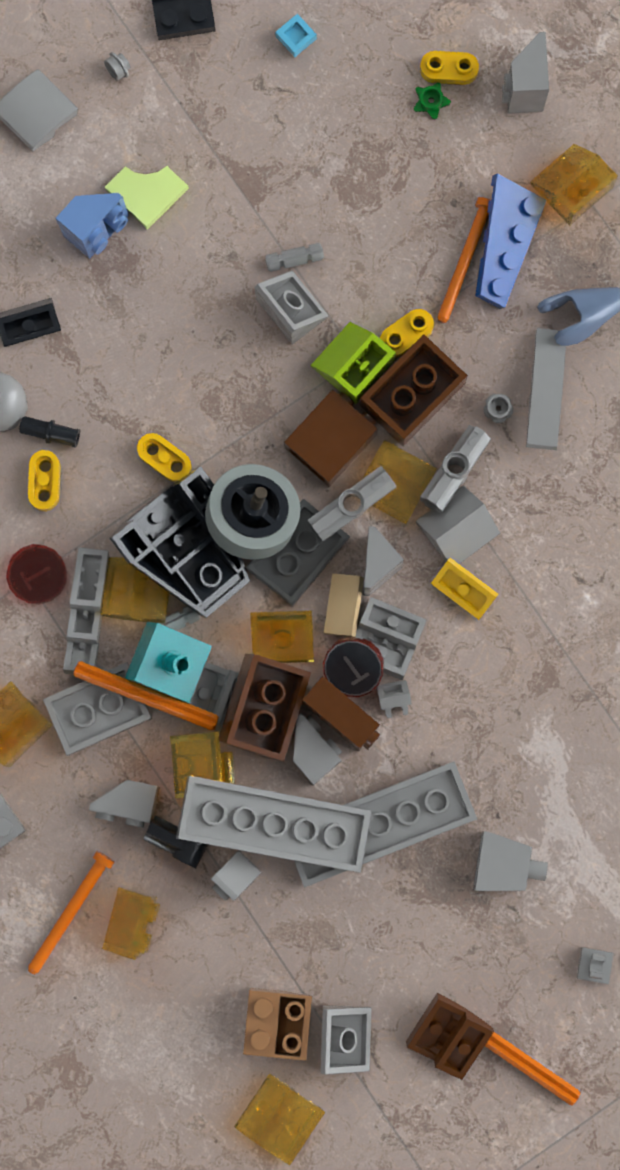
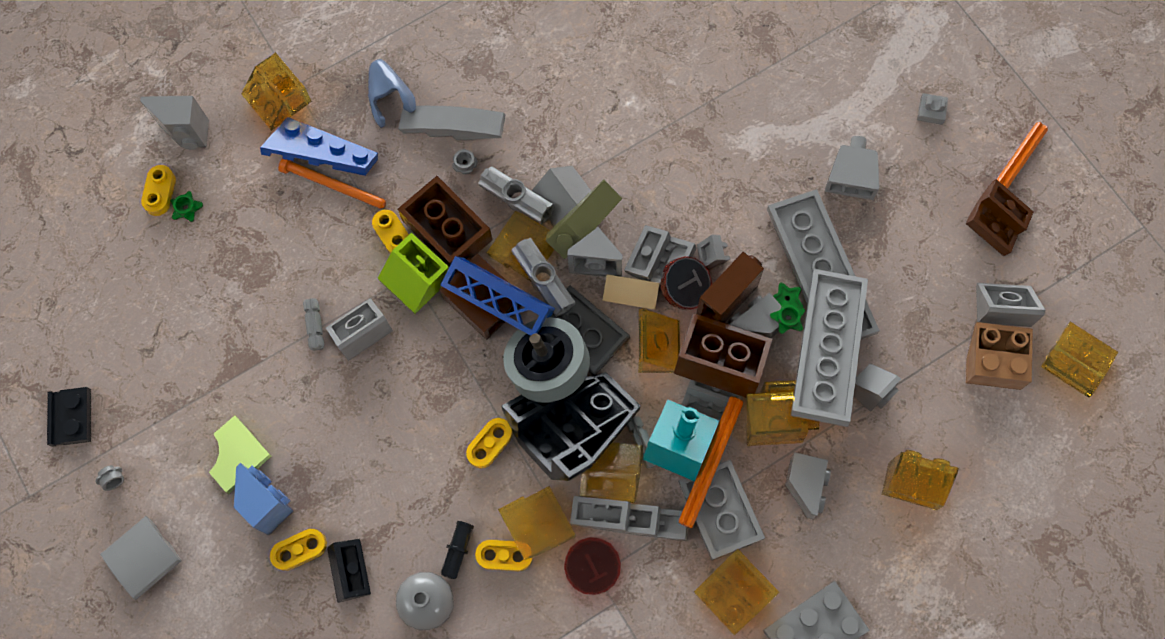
camera: 90 degrees left, 10 degrees down
orange bar [28,851,115,975] -> none
black piece [144,815,208,869] -> none
medium azure plate [275,14,317,57] -> none
yellow plate [430,558,499,620] -> none
none -> yellow plate [270,529,327,571]
none -> blue fence [441,256,555,336]
none -> clear yellow slope [498,486,576,560]
none -> olive slope [546,179,622,259]
none -> green plate [770,300,805,334]
none -> green plate [773,282,803,308]

